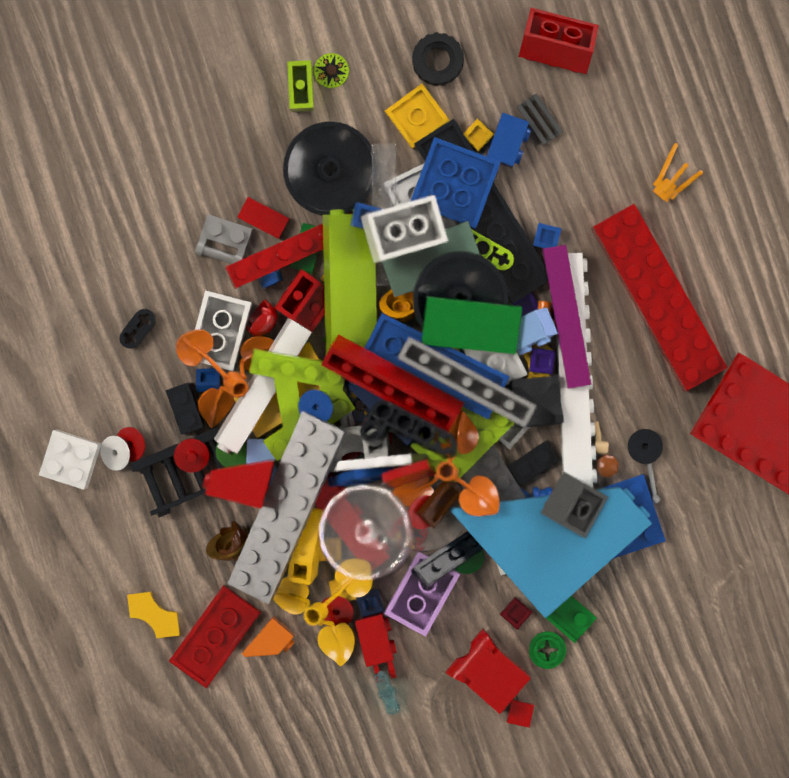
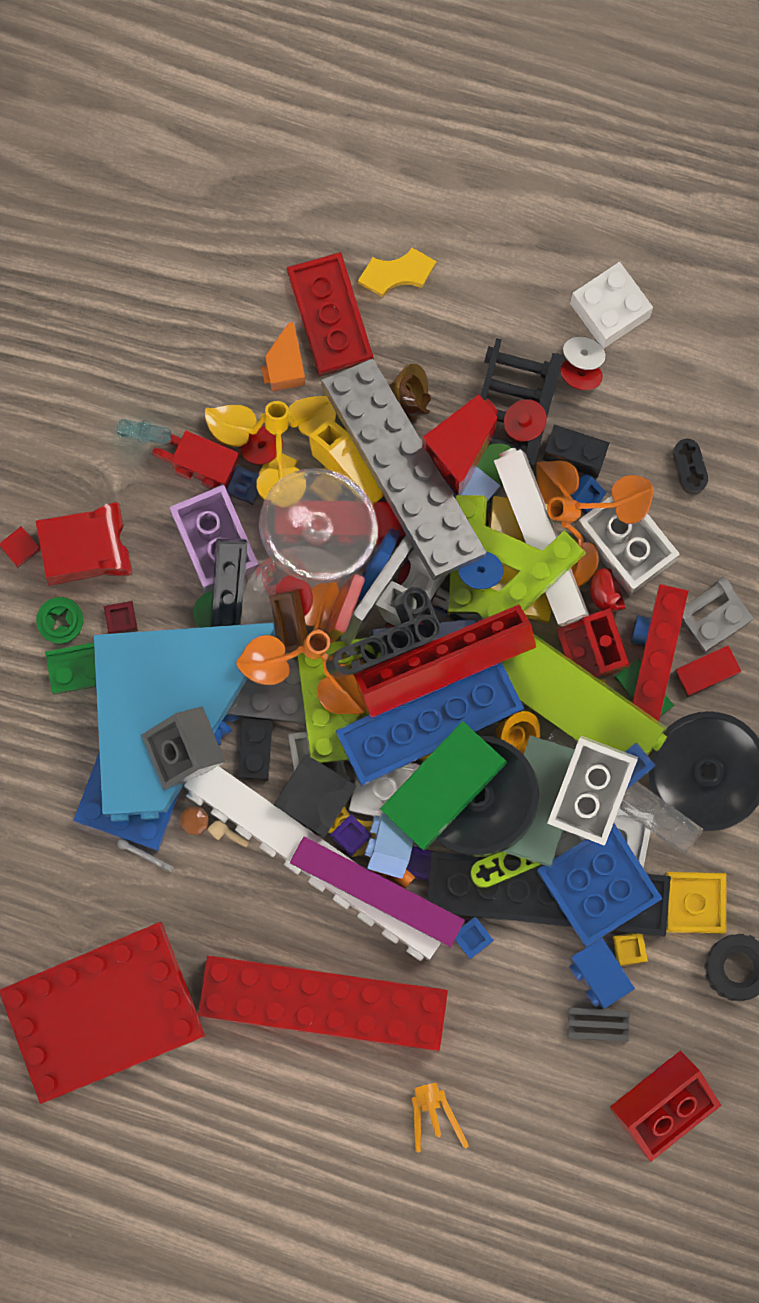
camera: 125 degrees right, 10 degrees down
light grey brick [398,337,536,428] -> none
black piece [628,429,663,464] -> none

